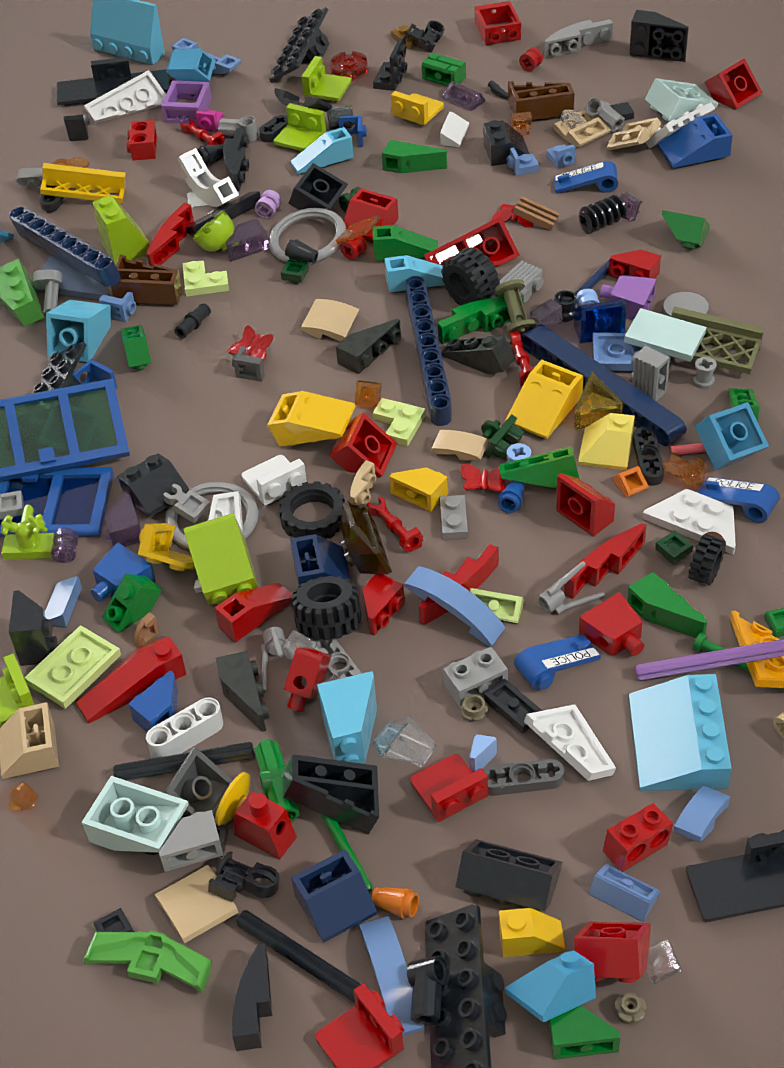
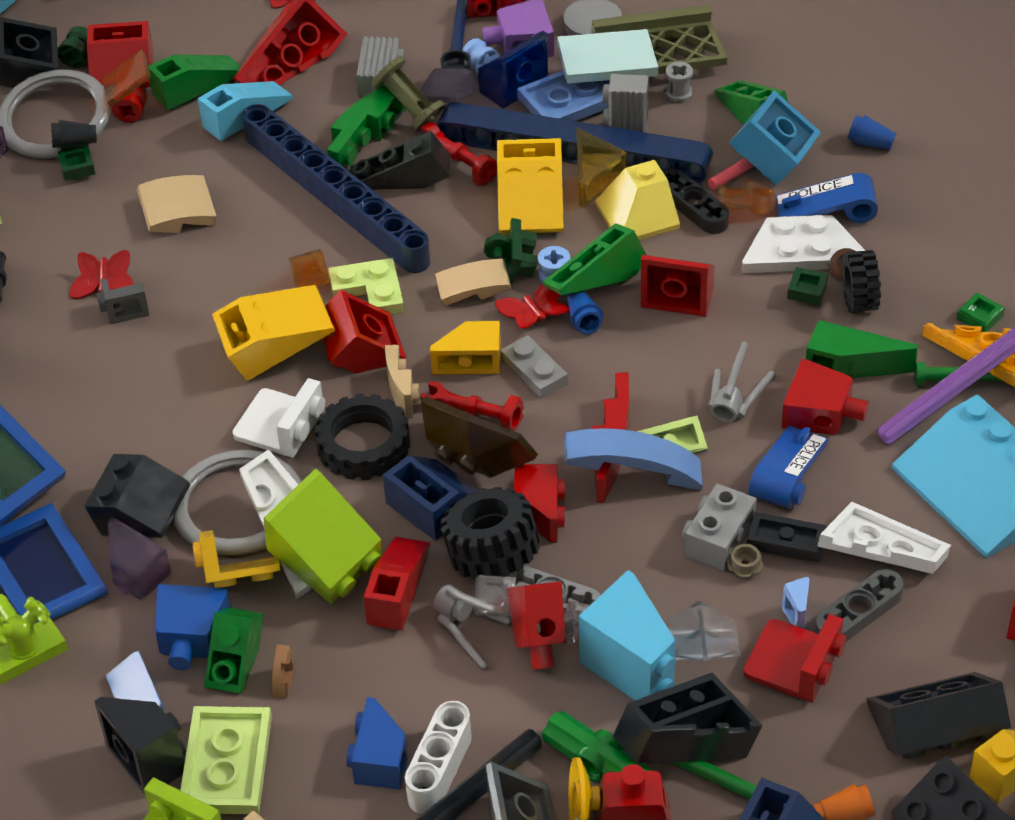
camera: 35 degrees left, 0 degrees up
clear purple wheel [50,528,79,563] -> none
red wedge [76,636,187,724] -> none
light grey plate [163,484,210,524] -> none
pearl dark grey slope [216,650,269,732] -> none
pearl dark grey slope [336,319,401,374] -> none
black tyre [441,247,500,305] -> none
red slope [564,523,647,599] -> none
orange slope [612,466,649,498] -> none

